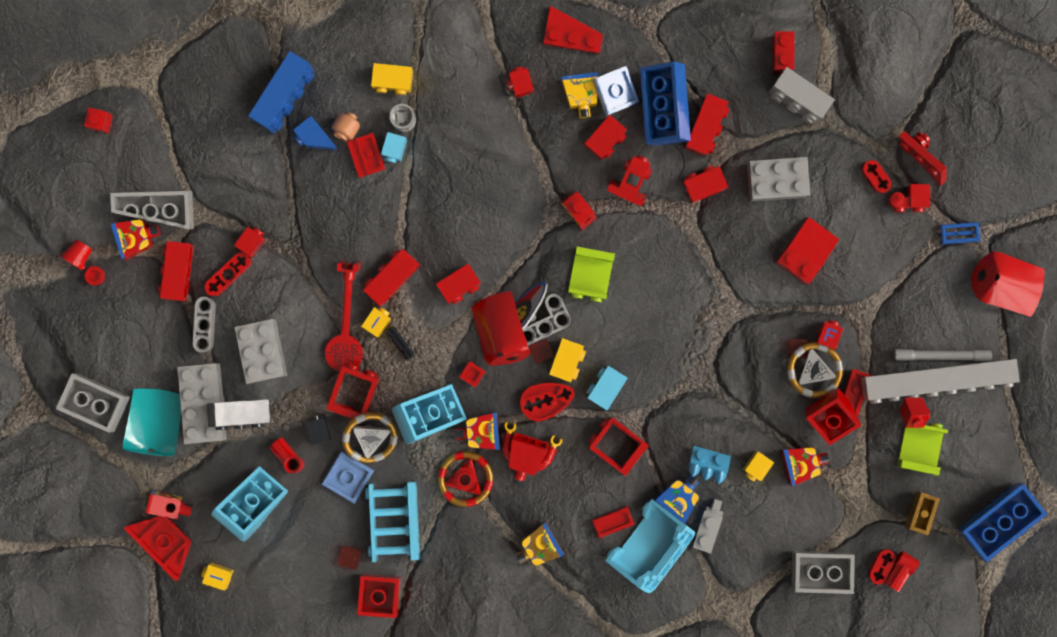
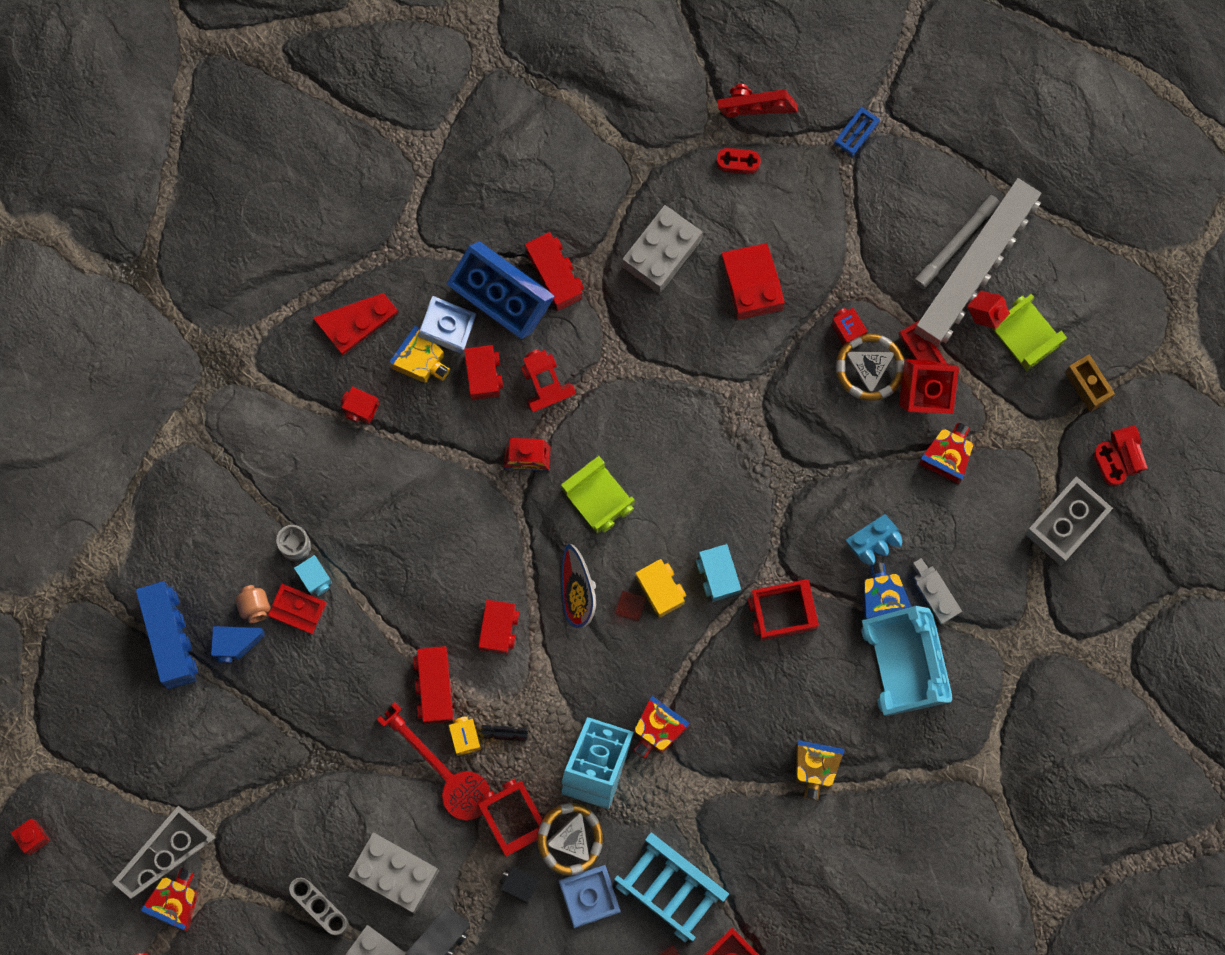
camera: 50 degrees left, 10 degrees down
red brick [158,241,194,302] -> none
red beam [205,252,251,296] -> none
red brick [234,227,266,258] -> none
red piece [269,437,304,473] -> none
yellow brick [371,63,413,95] -> none
red piece [437,451,493,507] -> none
red plate [460,361,486,388] -> none
red piece [471,291,530,366] -> none
red torso [502,421,562,481] -> none
red piece [520,383,574,421] -> none
light grey beam [523,294,571,346] -> none
red tile [592,506,635,538] -> none
red brick [682,165,728,204] -> none
yellow brick [743,451,774,482] -> none
light grey brick [768,67,835,125] -> none
red brick [772,31,795,74] -> none
clear red tile [788,339,808,358] -> none
red brick [888,184,930,213] -> none
blue brick [957,482,1048,562] -> none
piece [971,252,1044,317] -> none

